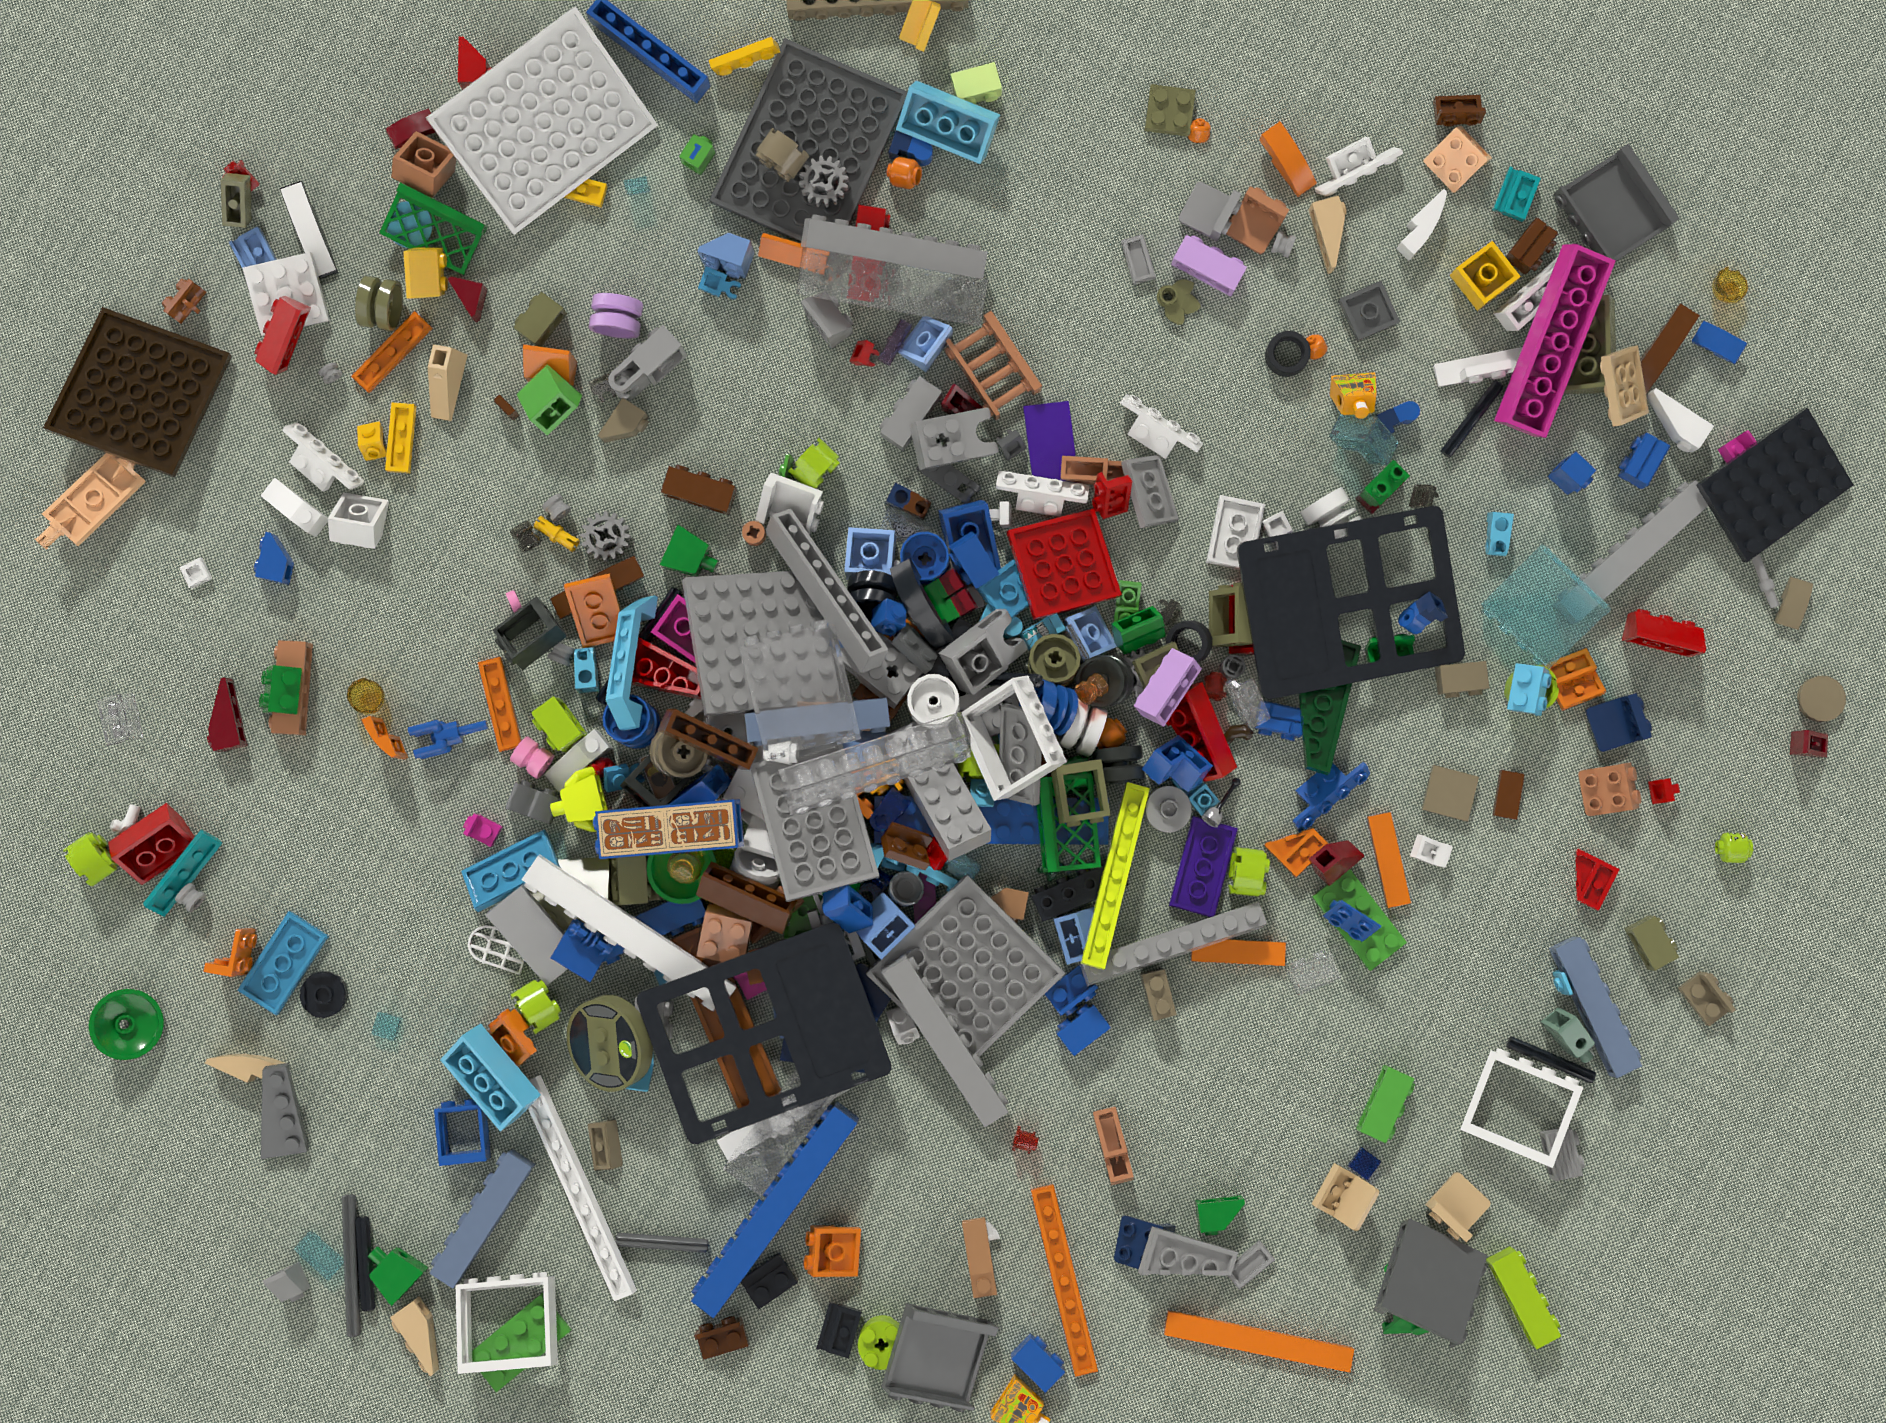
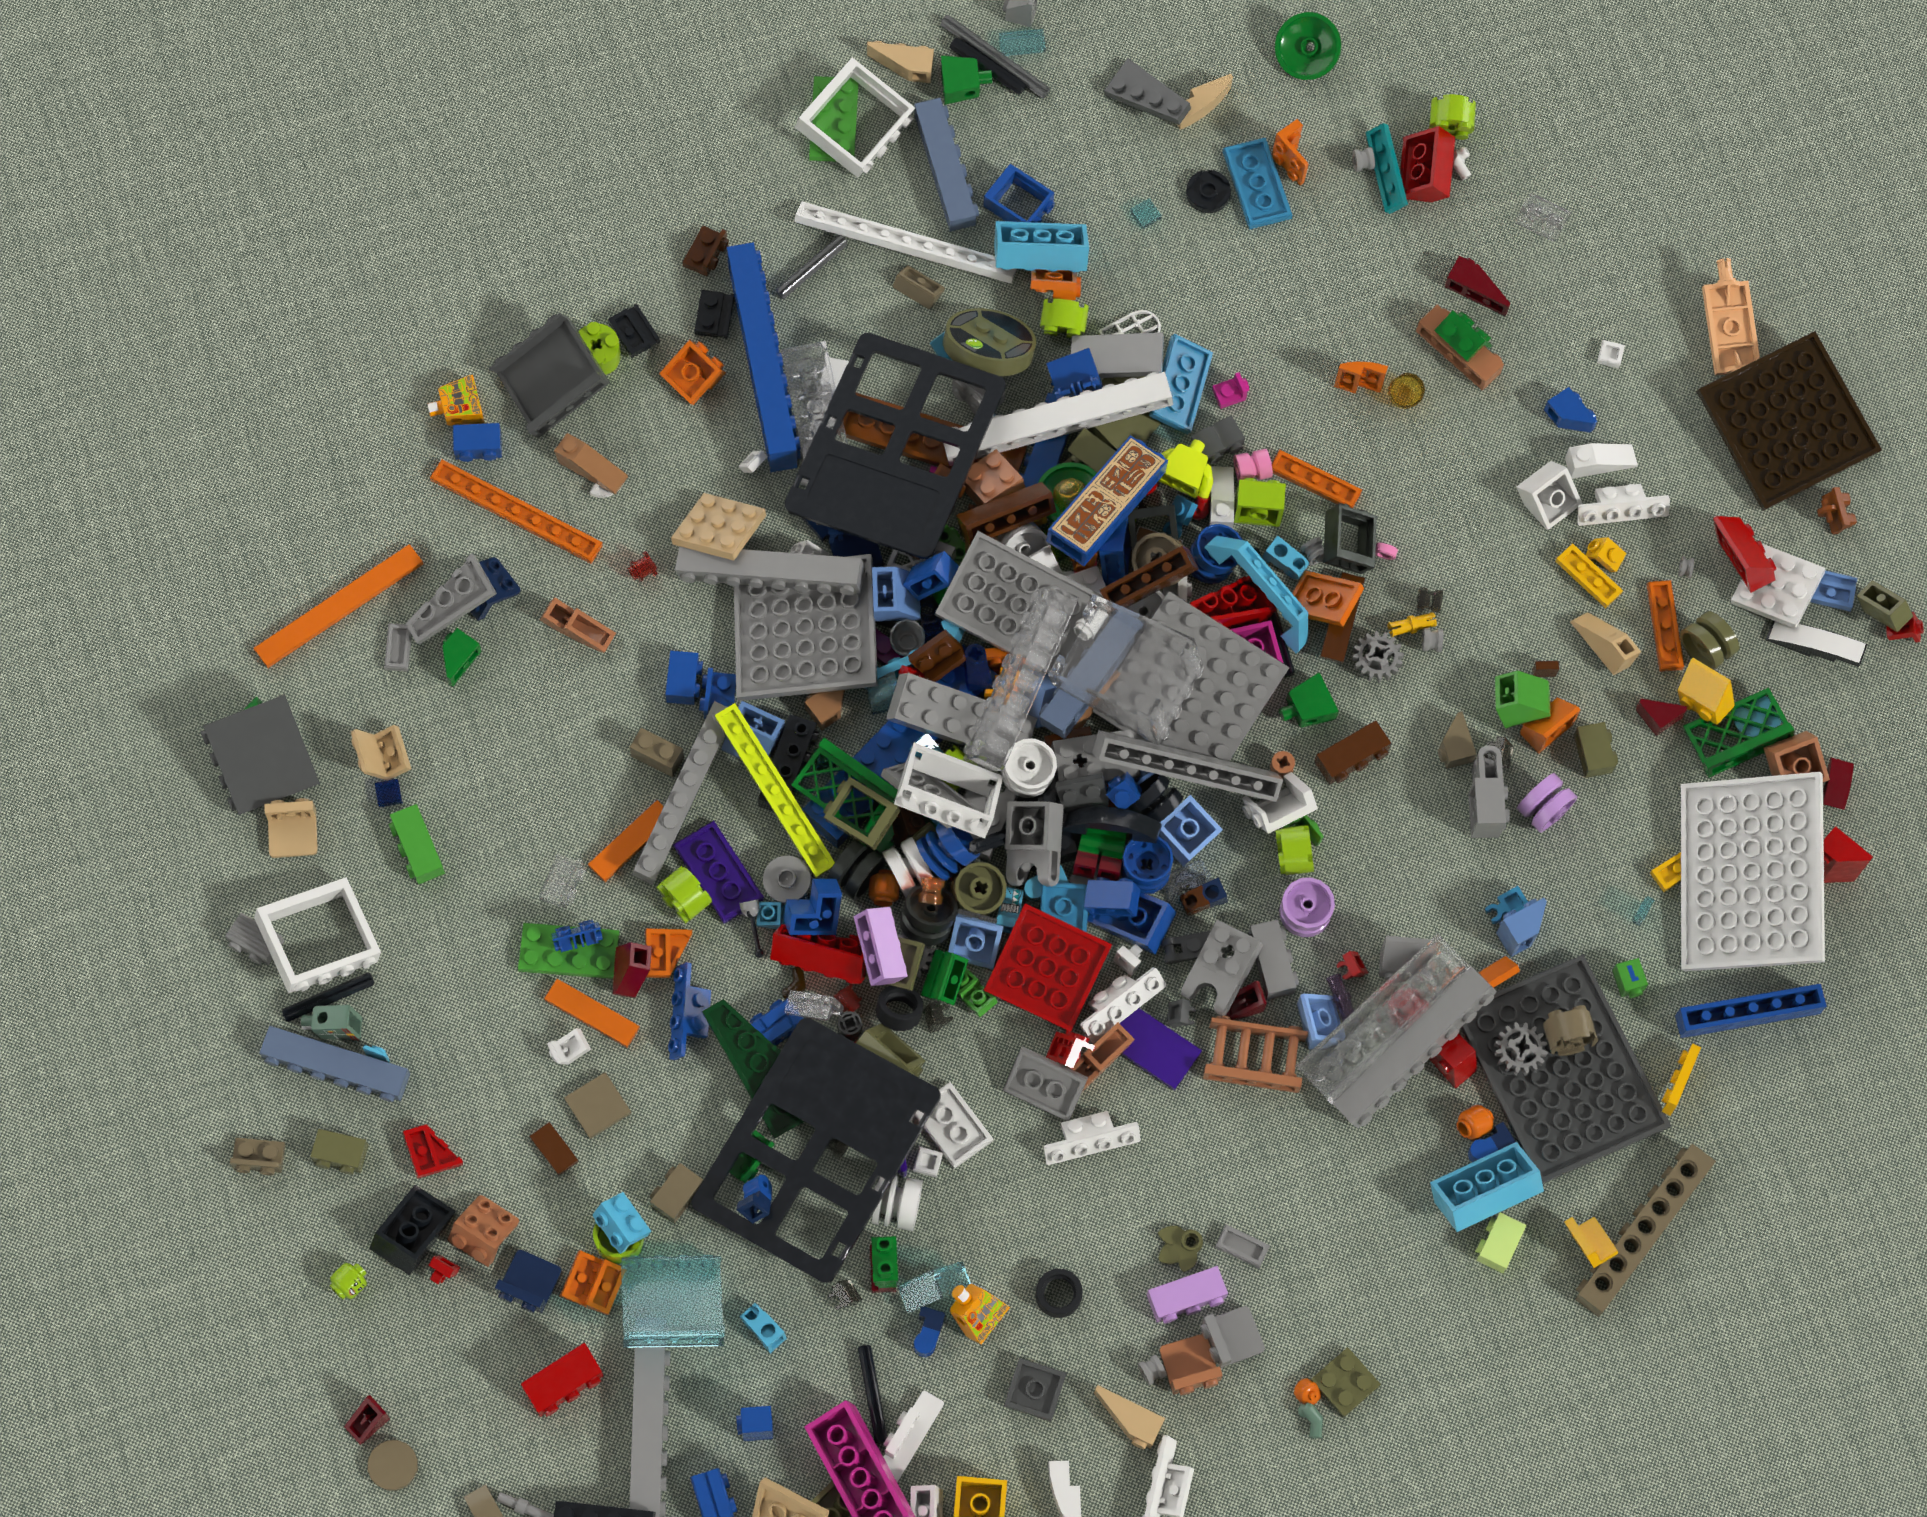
camera: 125 degrees right, 15 degrees down
blue plant [408,720,488,760] -> none
orange slope [1259,121,1317,197] -> none
orange piece [1306,334,1328,360] -> none
lime brick [1486,1246,1561,1350] -> none
none -> black slope [369,1185,456,1275]
none -> tan plate [671,493,766,561]
none -> white tile [739,451,768,473]
none -> lavender wheel [1279,878,1335,937]
none -> sand green arm [1298,1403,1323,1439]

